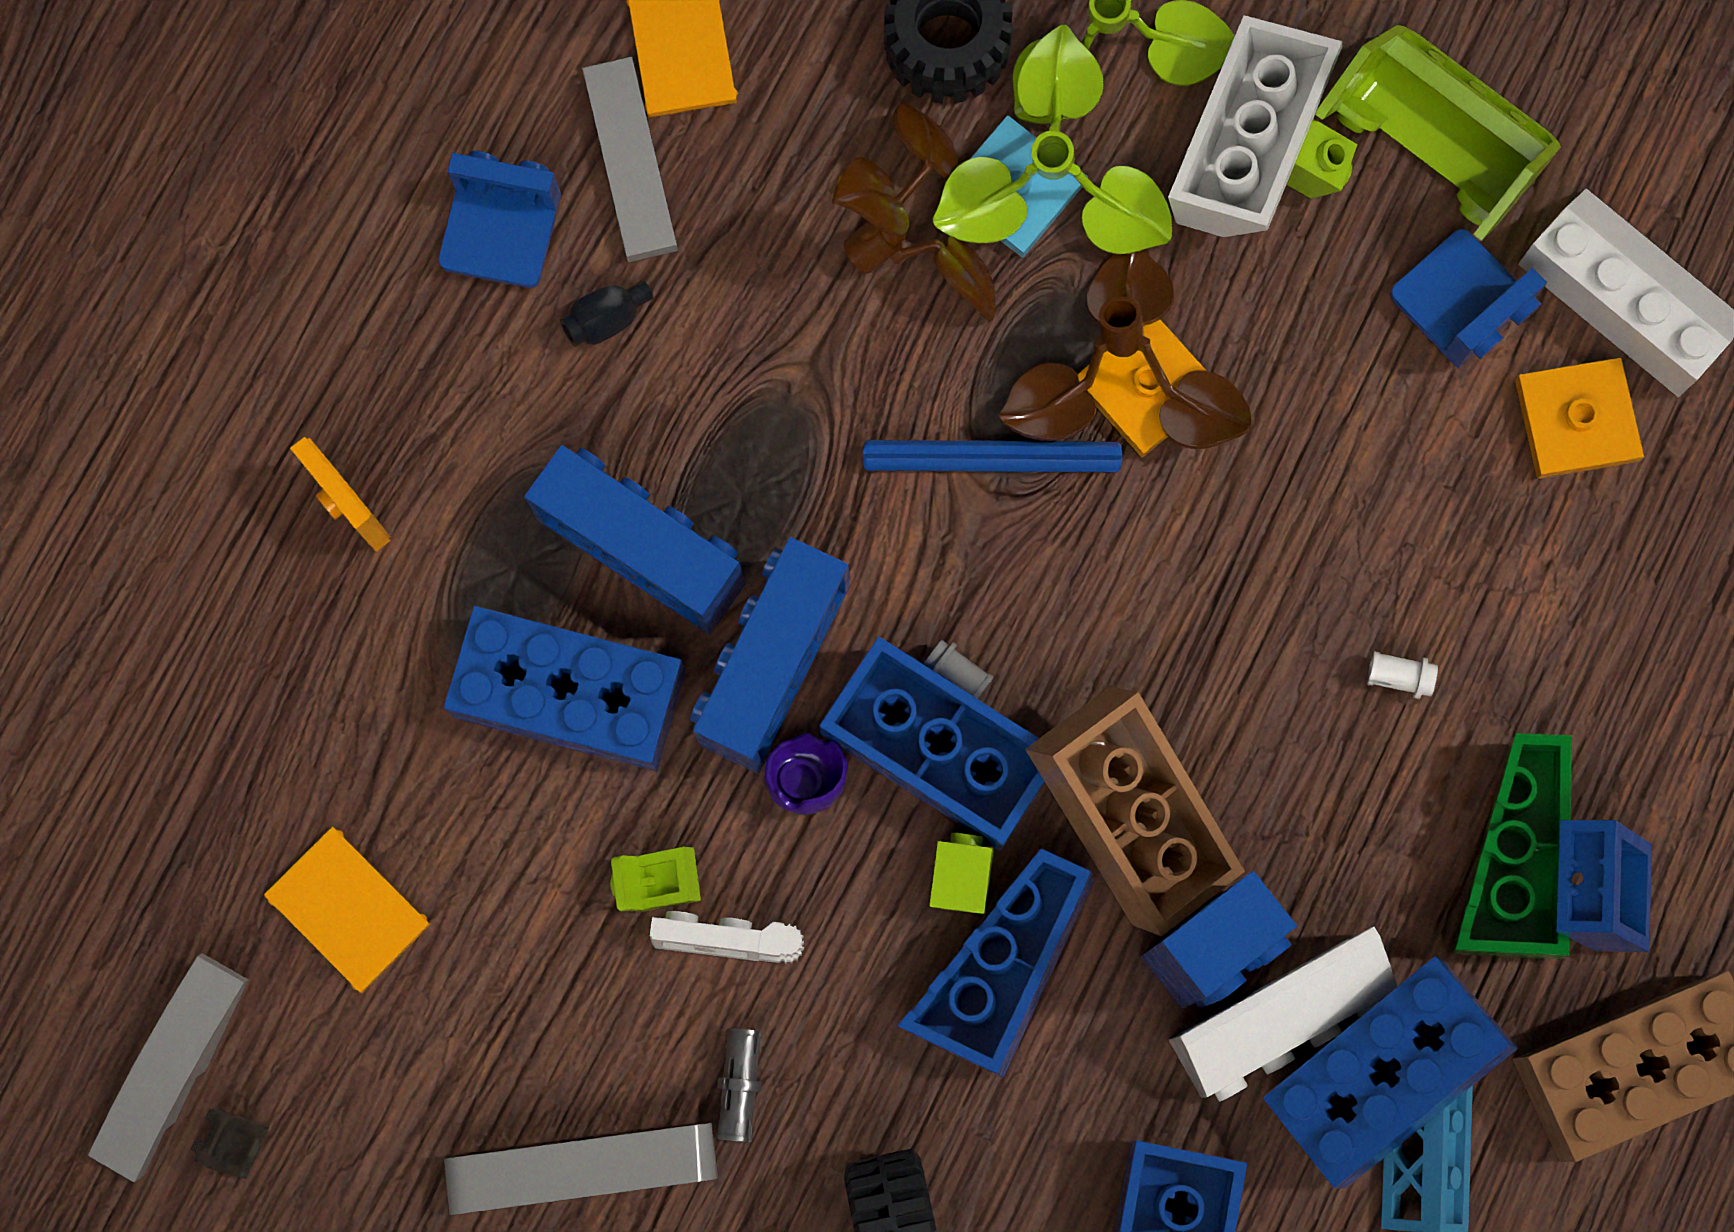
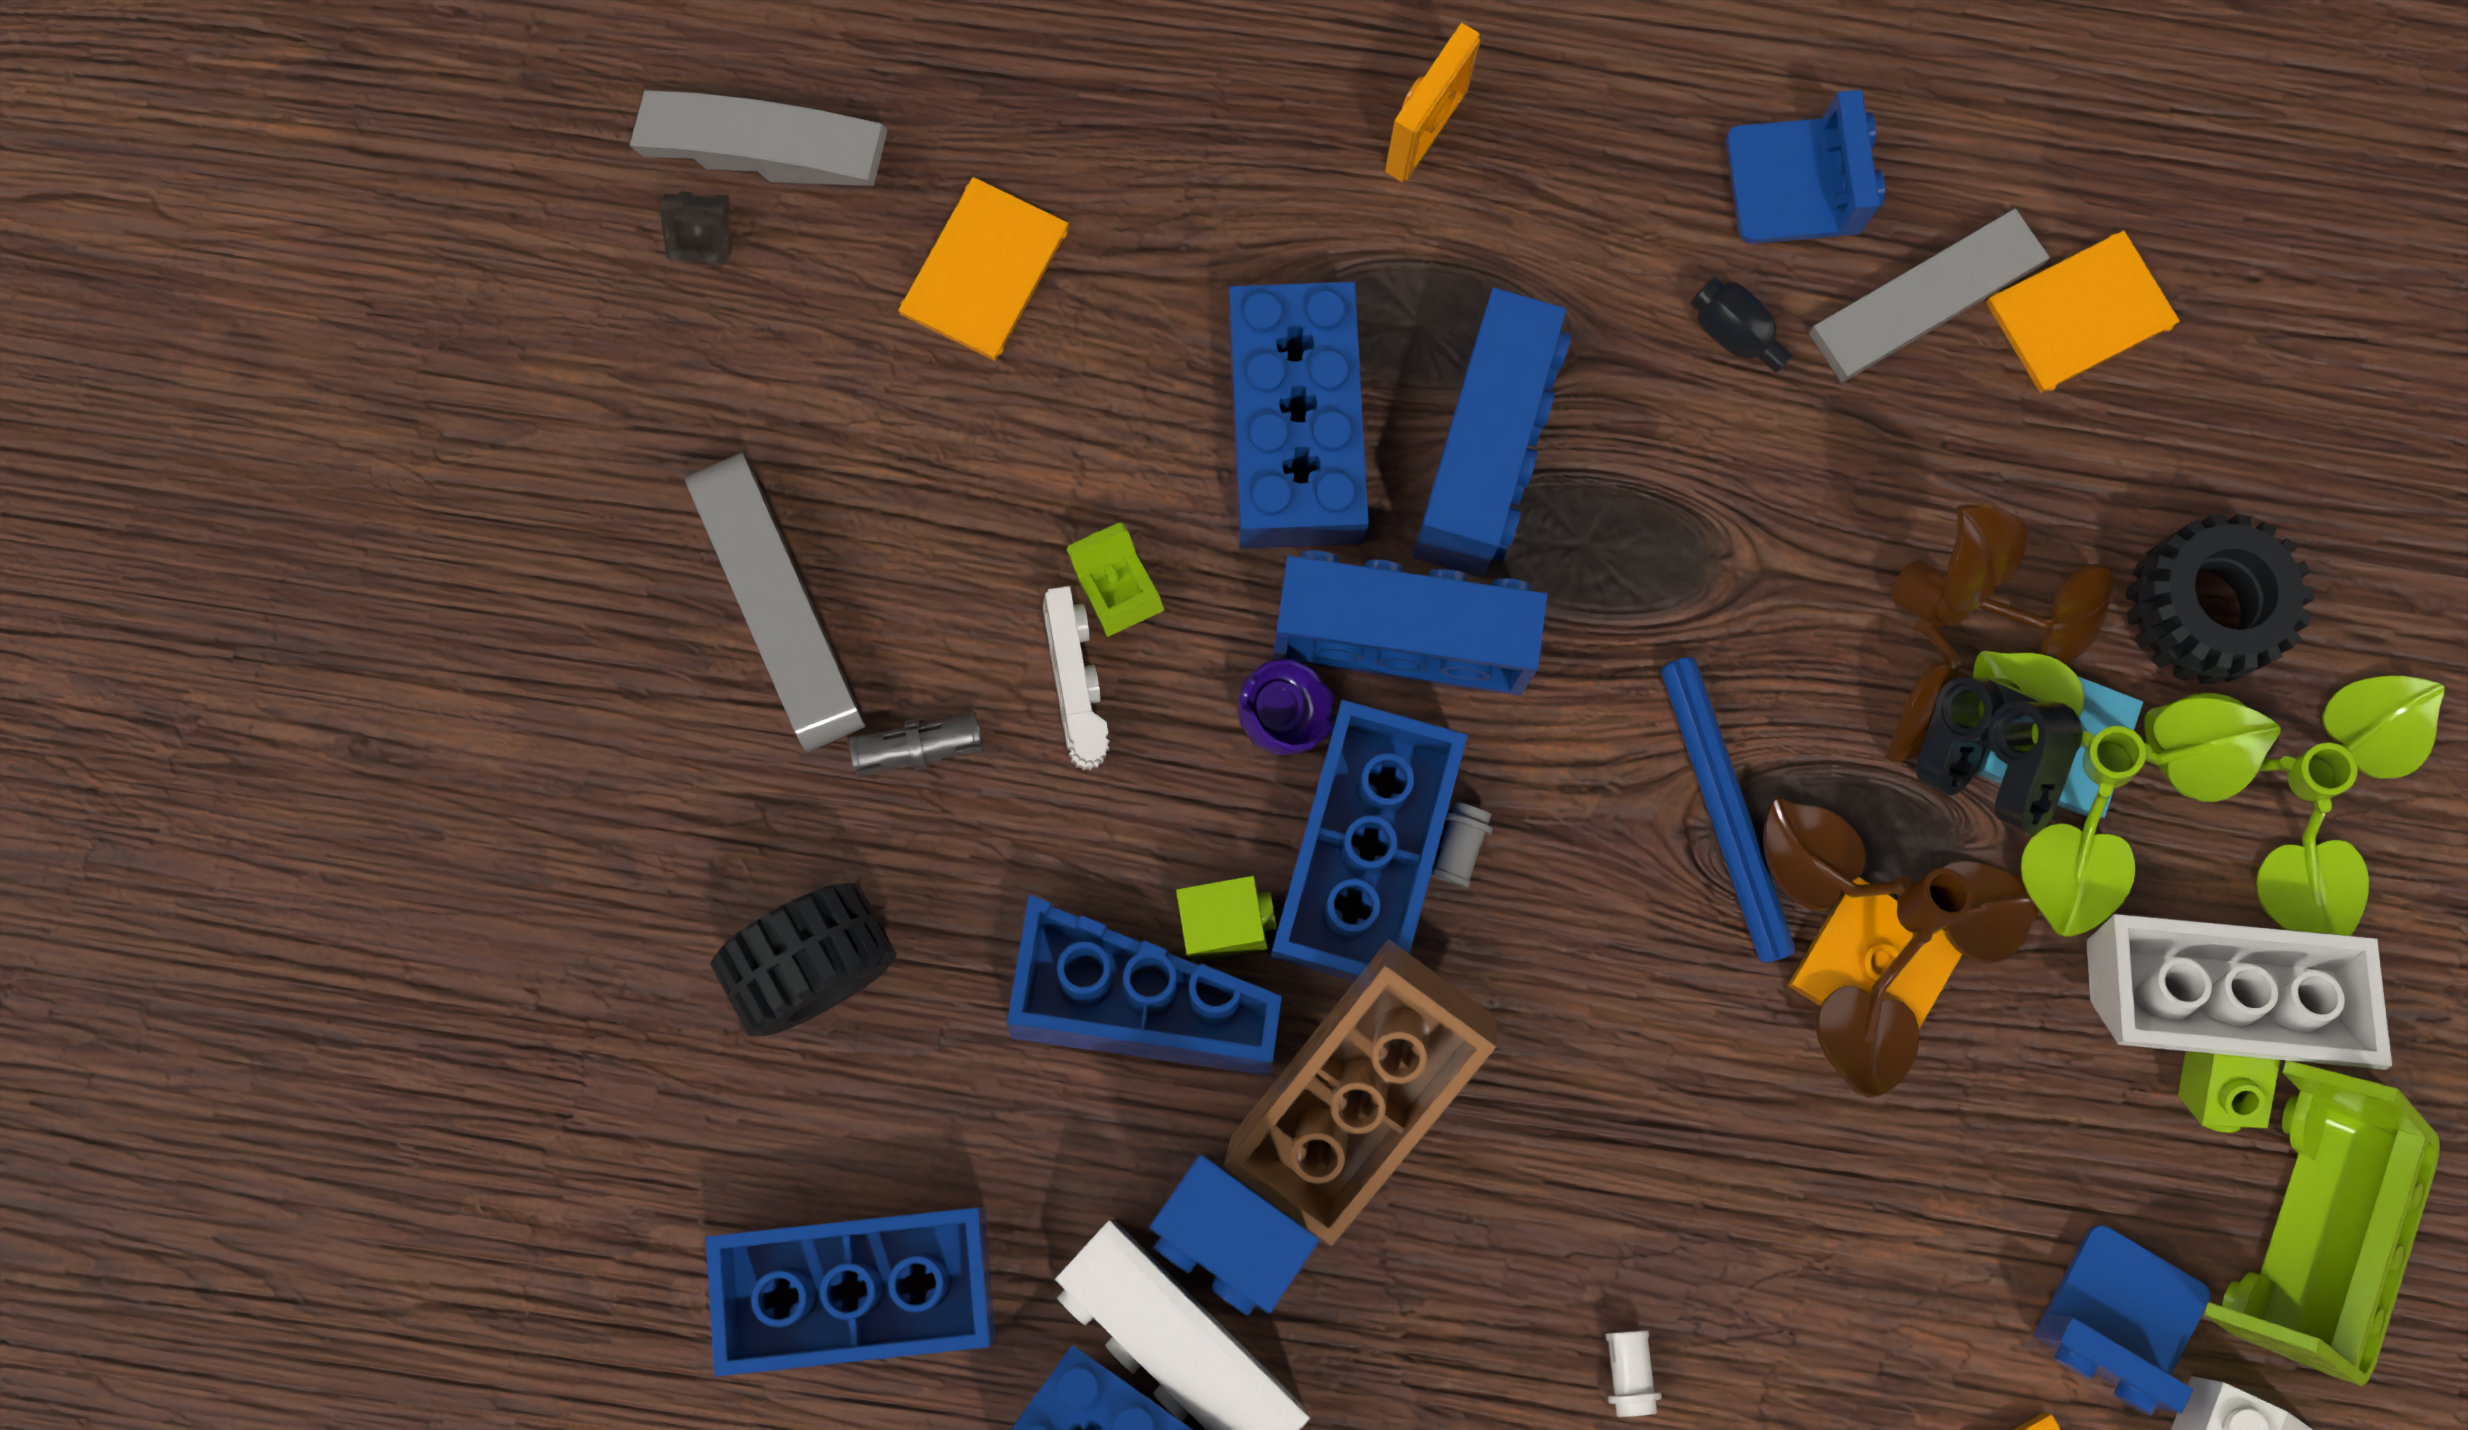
camera: 65 degrees right, 0 degrees up
none -> black piece [1916,677,2083,834]

